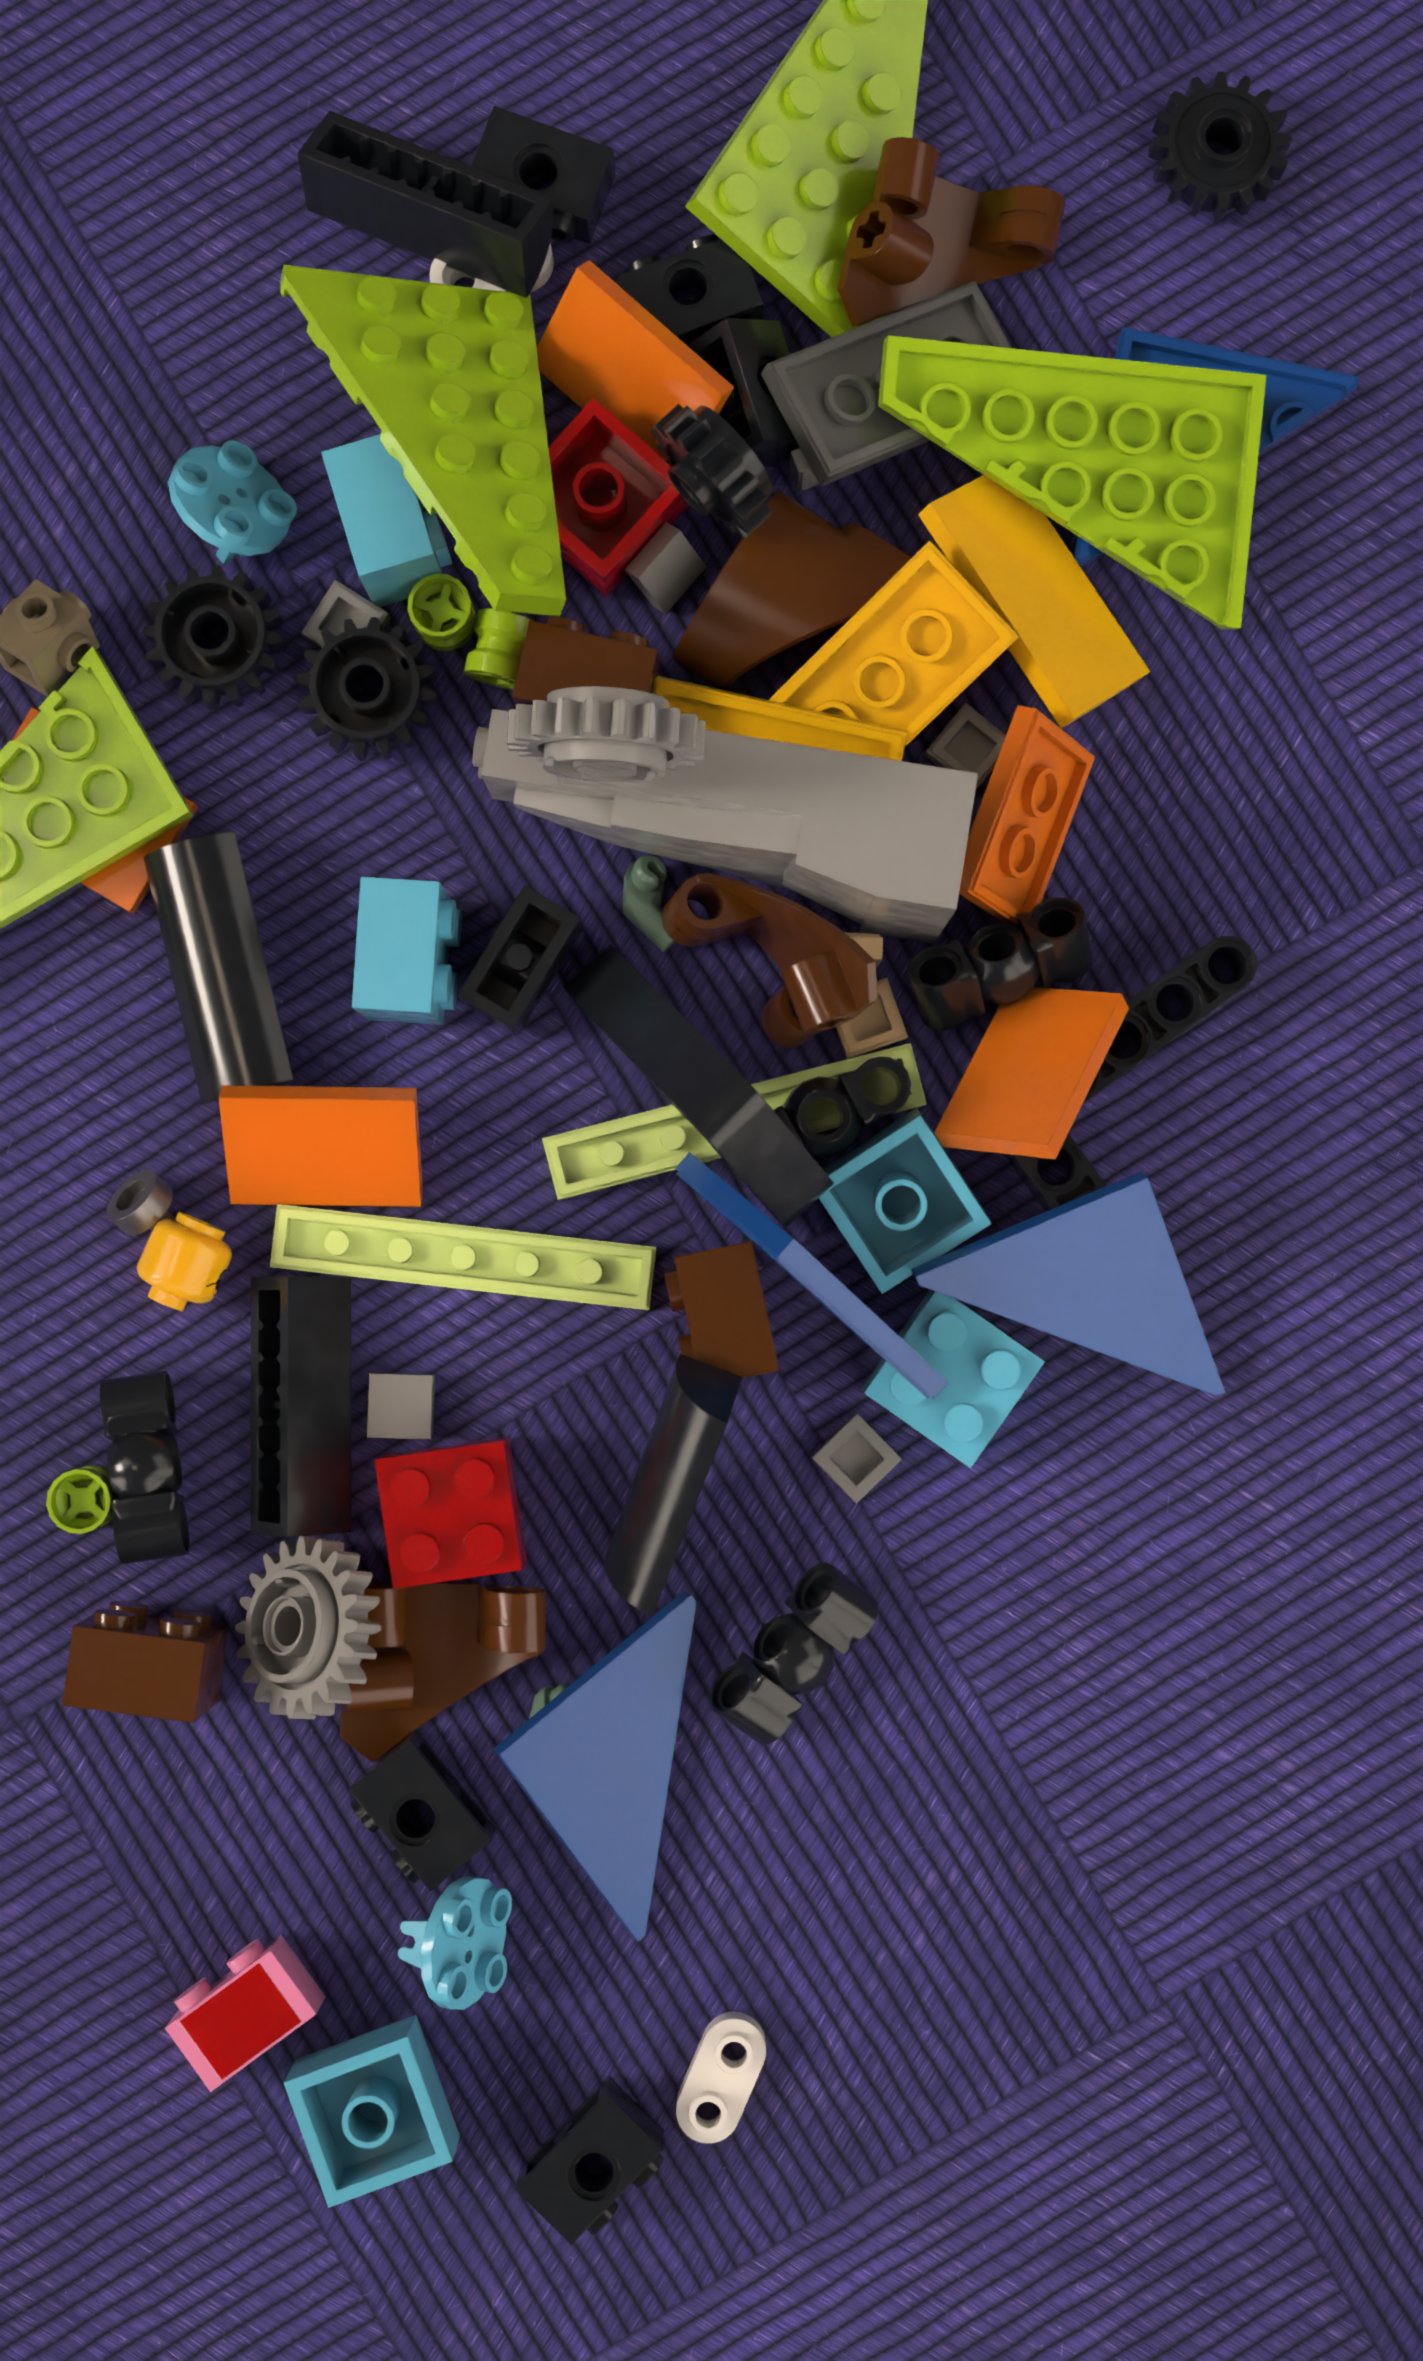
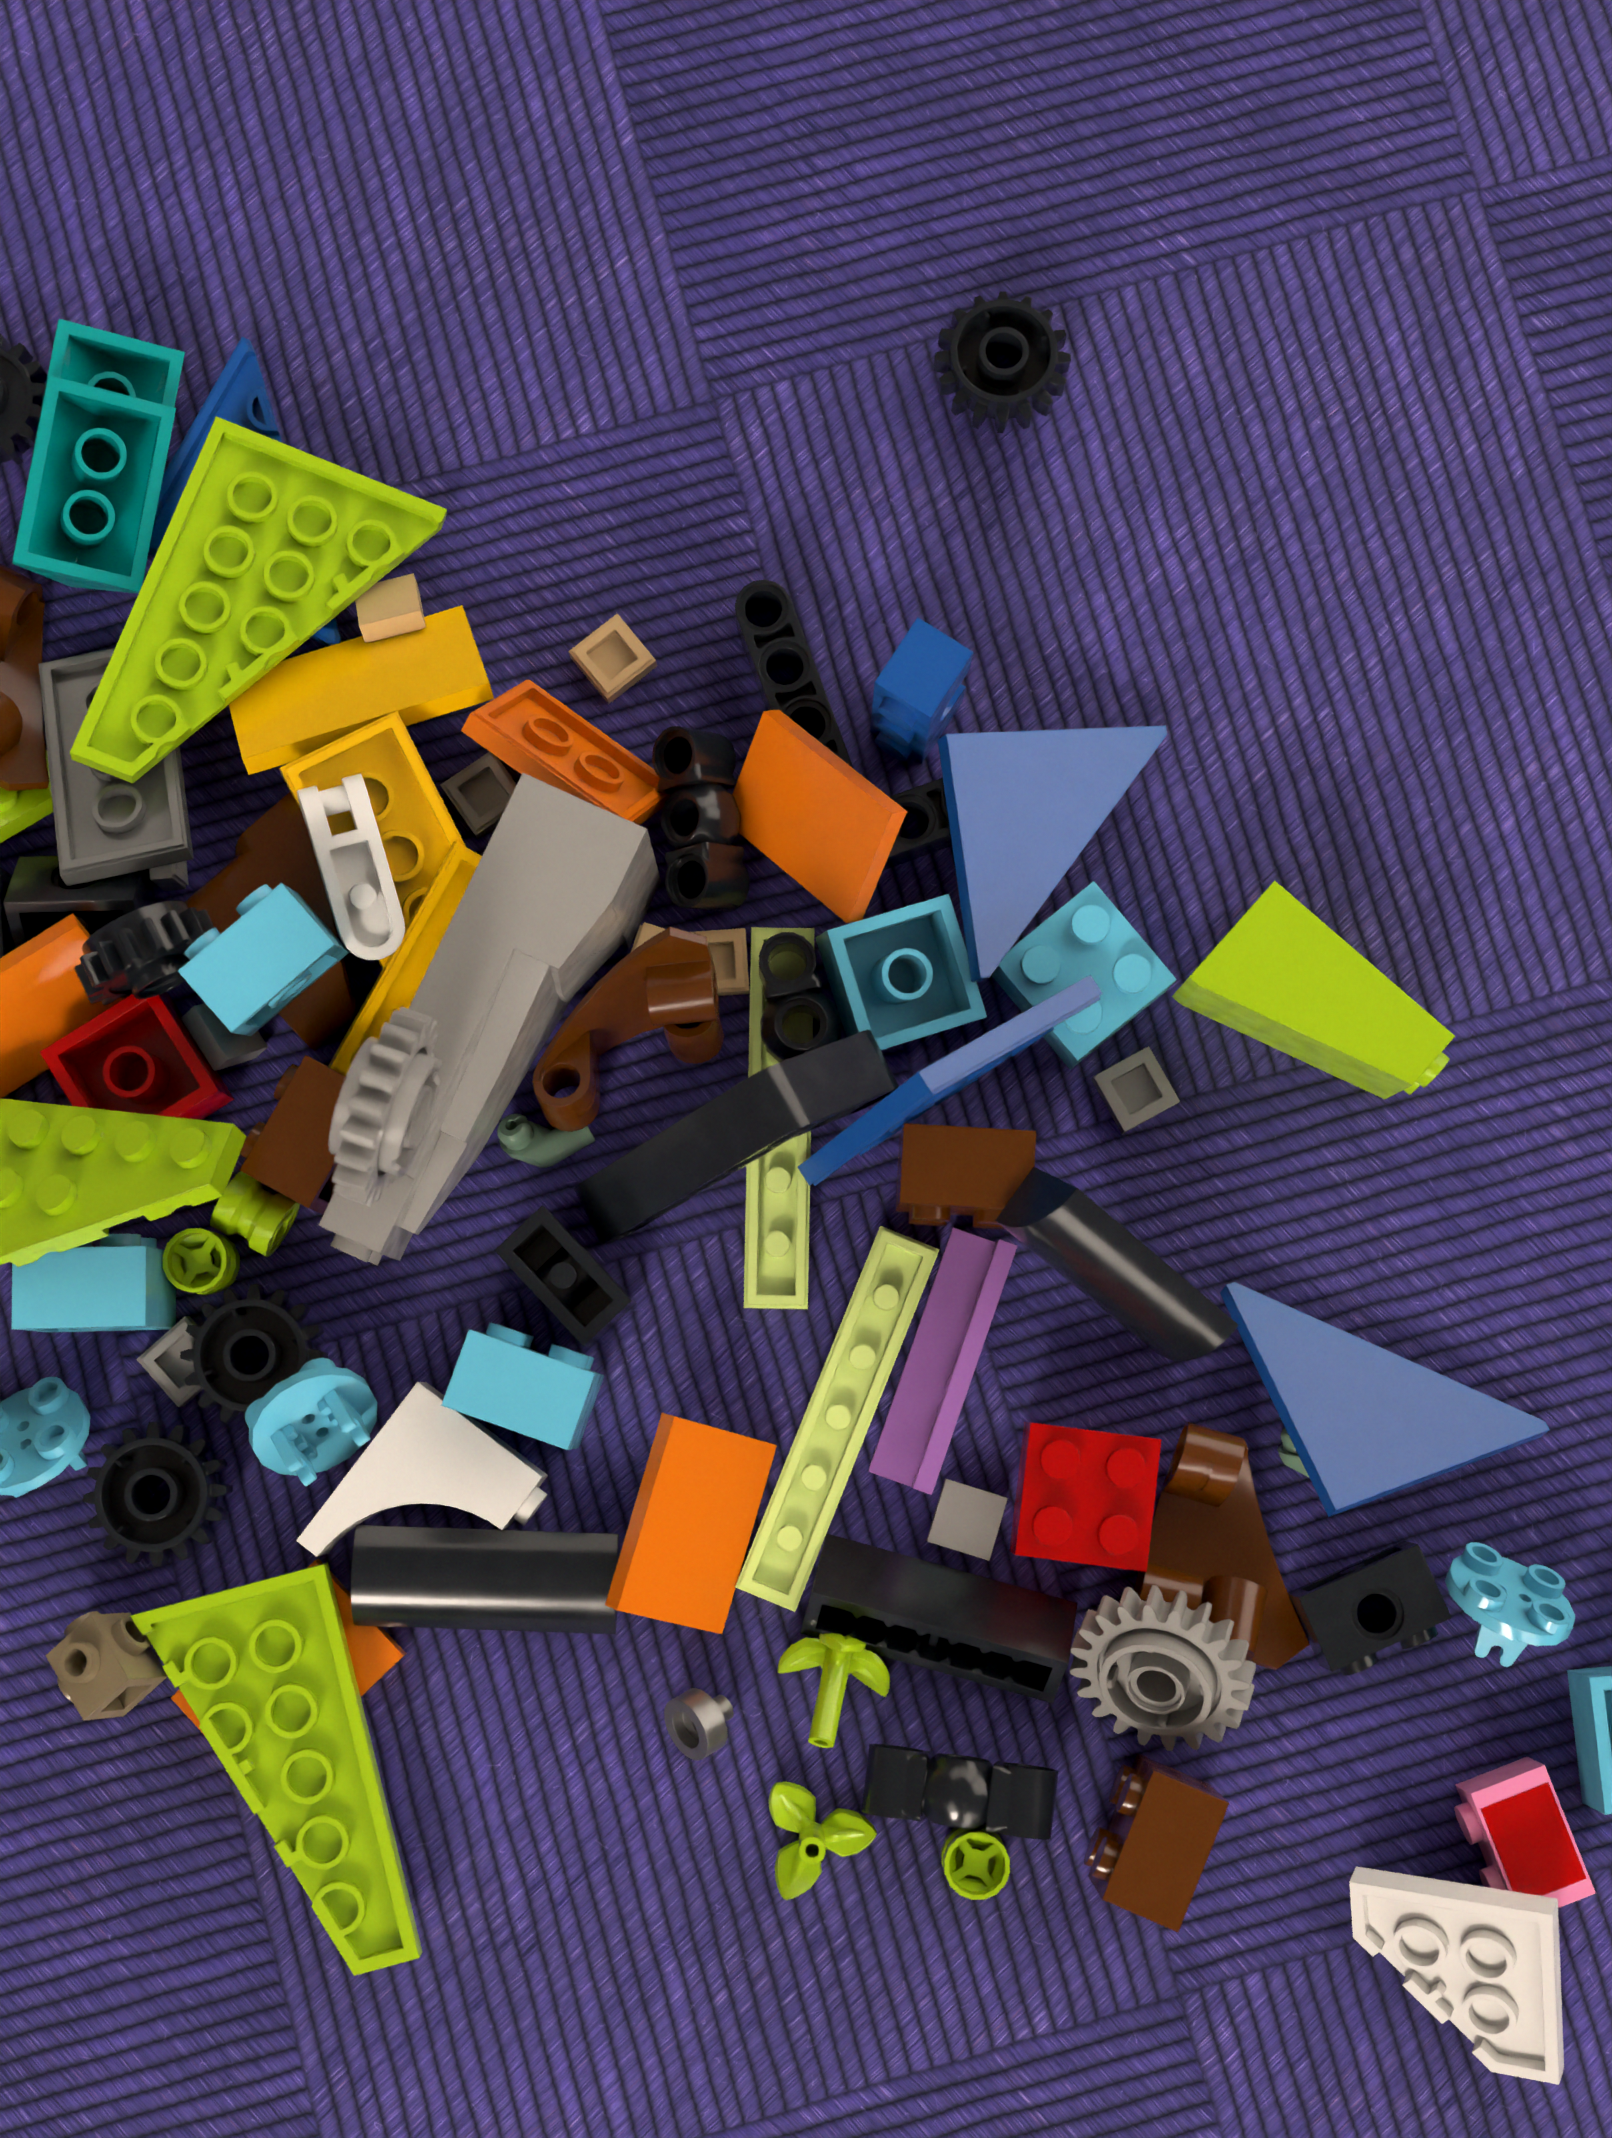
camera: 75 degrees left, 5 degrees down
yellow head [136,1211,232,1312] -> none
black piece [710,1563,878,1745] -> none
none -> teal slope [12,319,185,594]
none -> medium azure brick [178,883,349,1036]
none -> medium azure plate [245,1358,377,1486]
none -> white arch [296,1382,548,1557]
none -> white plate [297,773,405,960]
none -> tan tile [355,573,426,643]
none -> tan tile [568,614,657,704]
none -> lime plant [768,1781,877,1900]
none -> lime plant [778,1633,890,1748]
none -> medium lavender fence [868,1227,1017,1495]
none -> blue arch [870,617,973,764]
none -> lime slope [1172,881,1455,1099]
none -> white plate [1349,1866,1564,2085]

